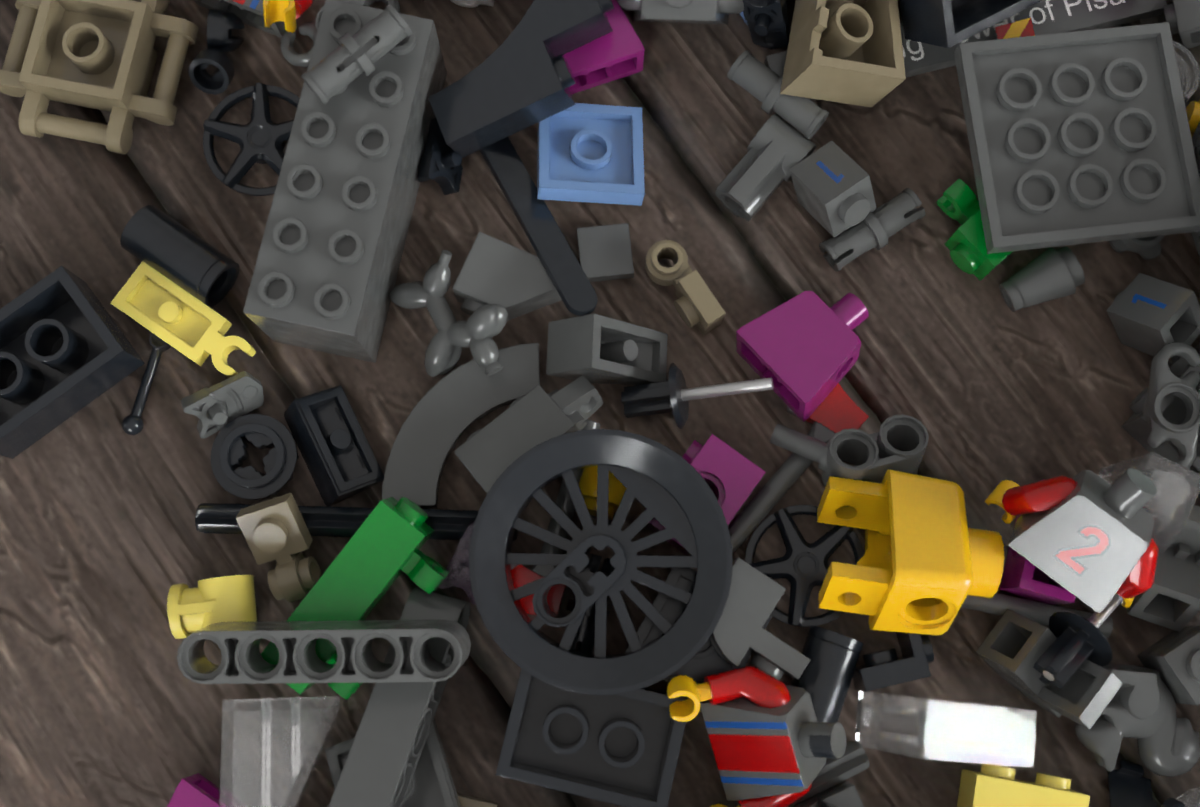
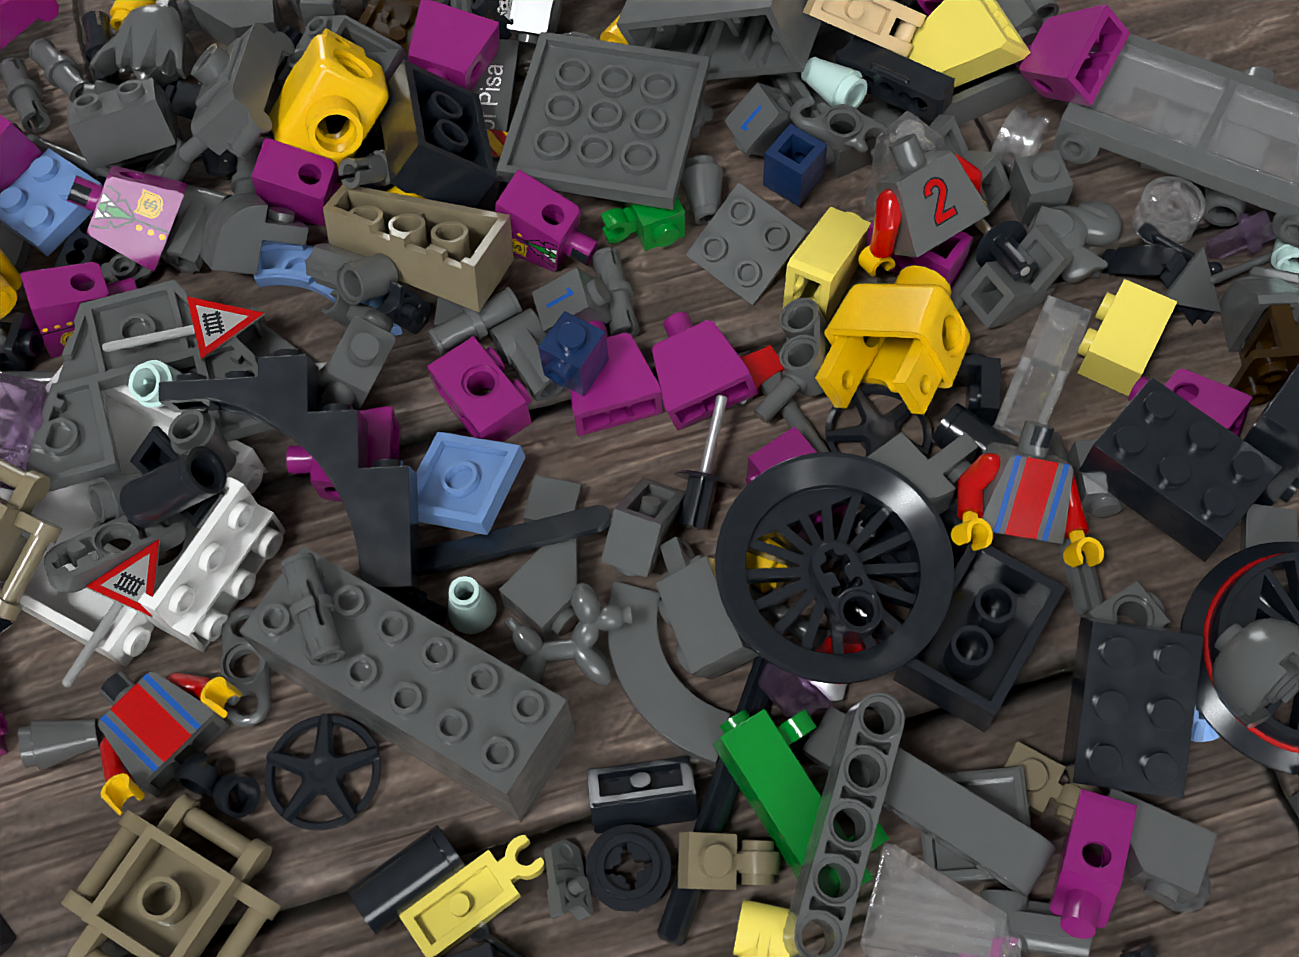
camera: 65 degrees left, 15 degrees down
dark tan plate [645,240,726,336] -> none
none -> magenta brick [427,336,532,442]
none -> light aqua cone [447,576,497,634]
none -> magenta torso [495,169,599,271]
none -> dark blue brick [538,311,609,396]
none -> magenta torso [570,321,663,437]
none -> dark grey hinge [686,182,808,306]
none -> dark blue brick [763,124,827,206]
none -> light yellow slope [783,206,871,322]

